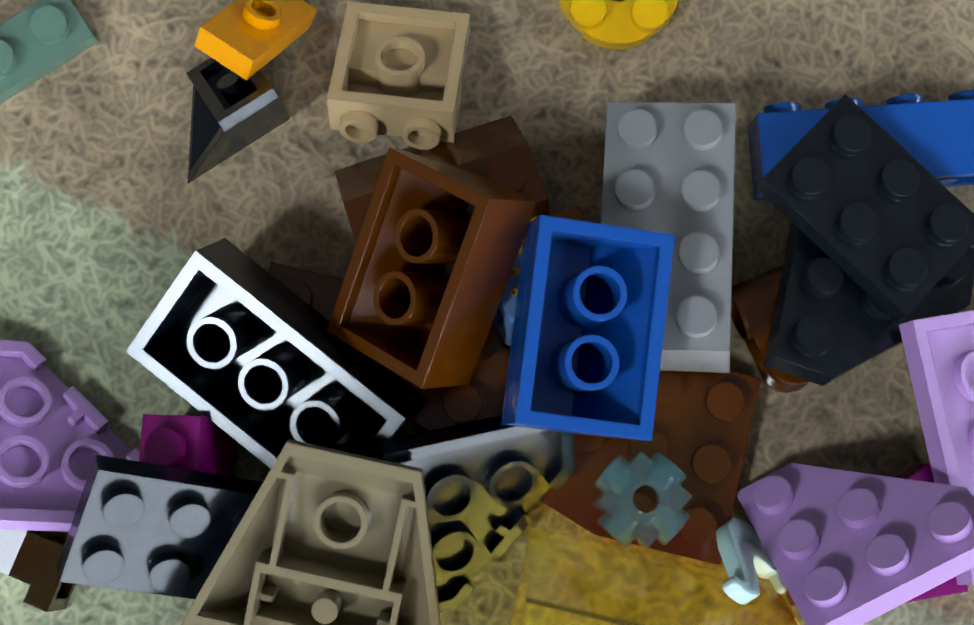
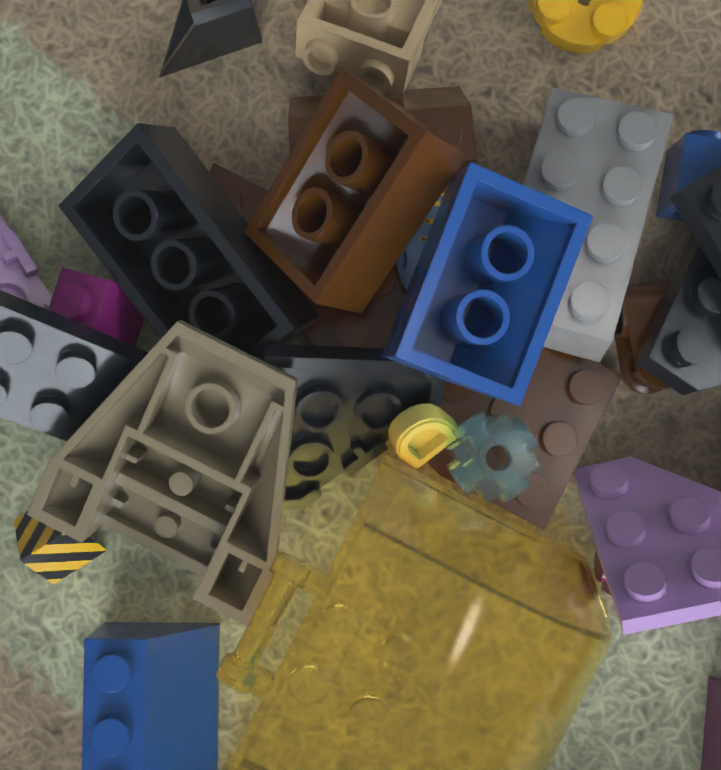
camera: 15 degrees right, 5 degrees up
light aqua piece [716,517,787,605] -> none
none -> light yellow tile [388,404,462,469]

